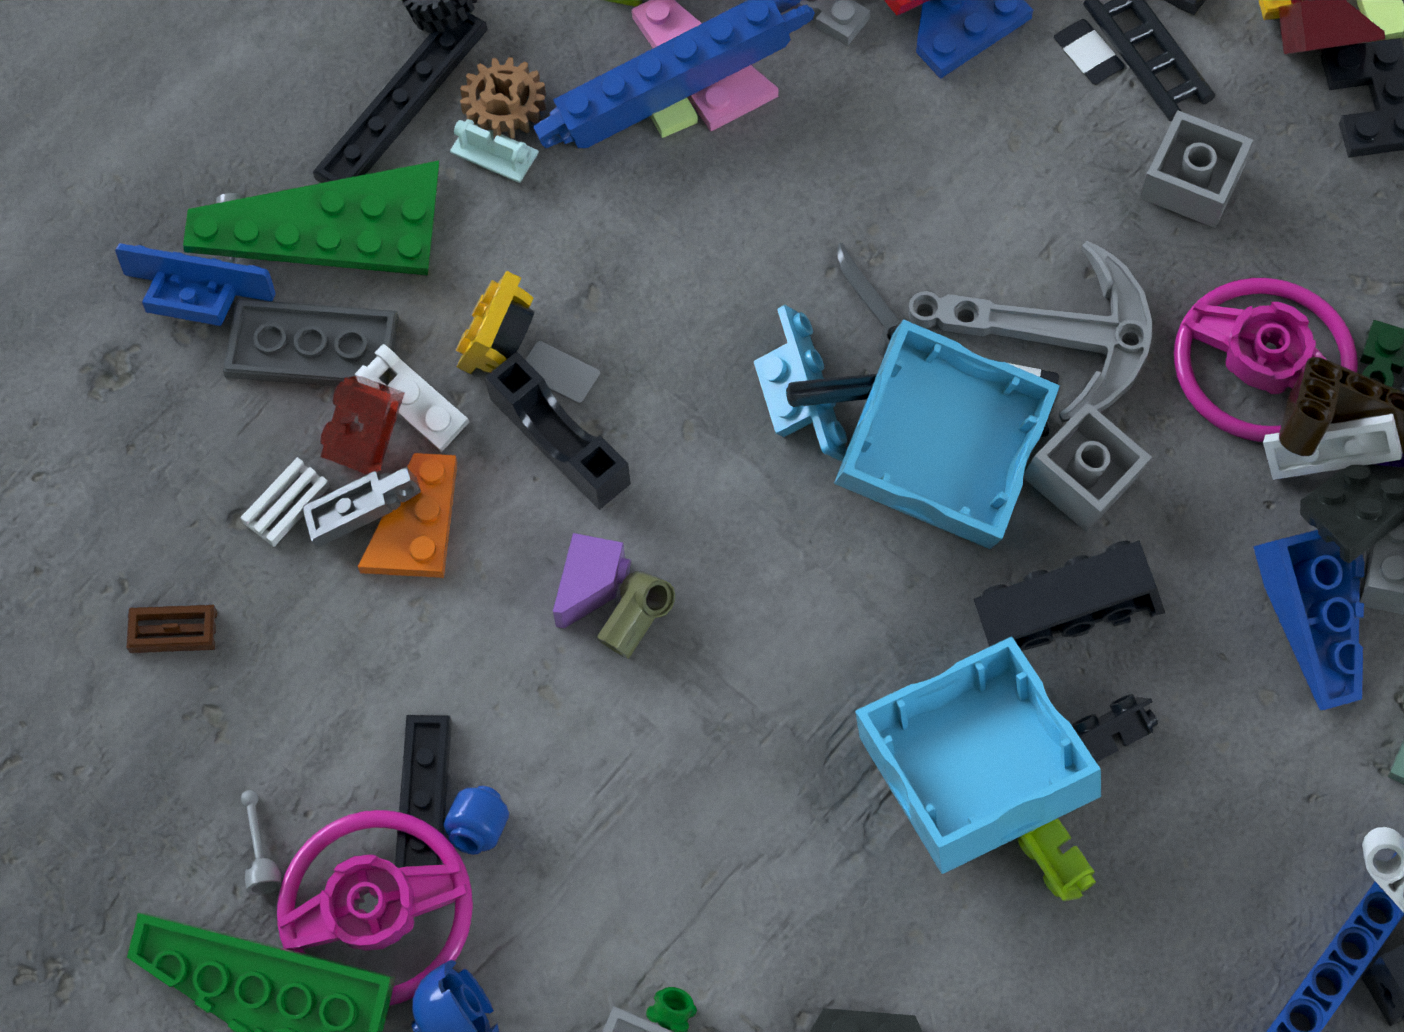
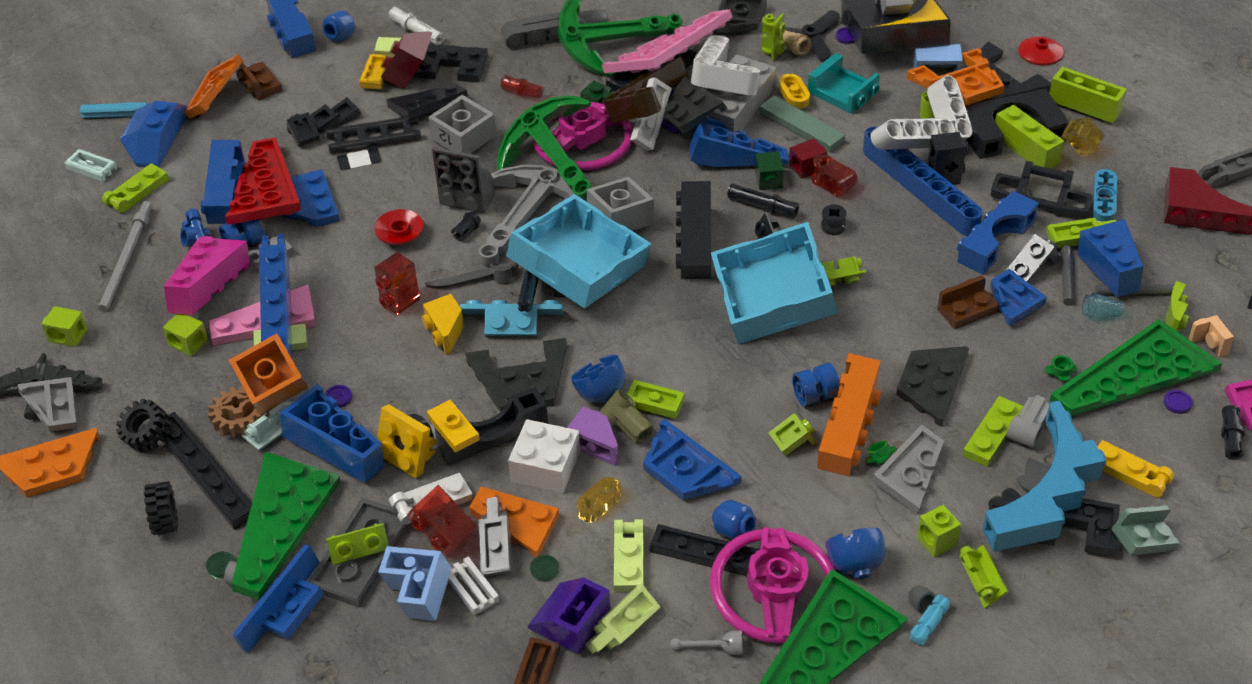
camera: 75 degrees left, 20 degrees down
none -> black tyre [144,481,178,535]
none -> clear green piece [206,551,236,578]
none -> orange brick [229,333,308,415]
none -> blue wedge [280,384,384,483]
none -> dark purple piece [325,385,352,408]
none -> lime hinge [326,523,389,565]
none -> red dish [374,209,424,245]
none -> clear red brick [374,251,420,315]
none -> light blue brick [378,546,452,621]
none -> black wing [386,84,468,120]
none -> yellow slope [421,294,464,355]
none -> yellow plate [426,399,480,453]
none -> dark grey slope [432,147,494,213]
none -> black pin [451,211,481,241]
none -> pearl dark grey wing [465,338,567,412]
none -> green piece [497,96,593,200]
none -> clear red axle [500,75,544,98]
none -> white brick [508,419,580,493]
none -> dark purple slope [528,577,611,654]
none -> clear green piece [530,555,559,582]
none -> blue cylinder [571,355,626,404]
none -> clear yellow beam [576,477,622,522]
none -> yellowish green hinge [585,584,660,654]
none -> yellowish green plate [614,519,643,592]
none -> lime plate [627,380,685,419]
none -> blue wing [643,419,741,500]
none -> black pin [727,183,800,218]
none -> dark green brick [755,151,784,190]
none -> lime bracket [768,413,817,456]
none -> dark red brick [789,138,828,179]
none -> blue wheel [792,363,840,407]
none -> clear red piece [811,154,858,197]
none -> orange wedge [817,353,881,477]
none -> black wheel [821,204,847,235]

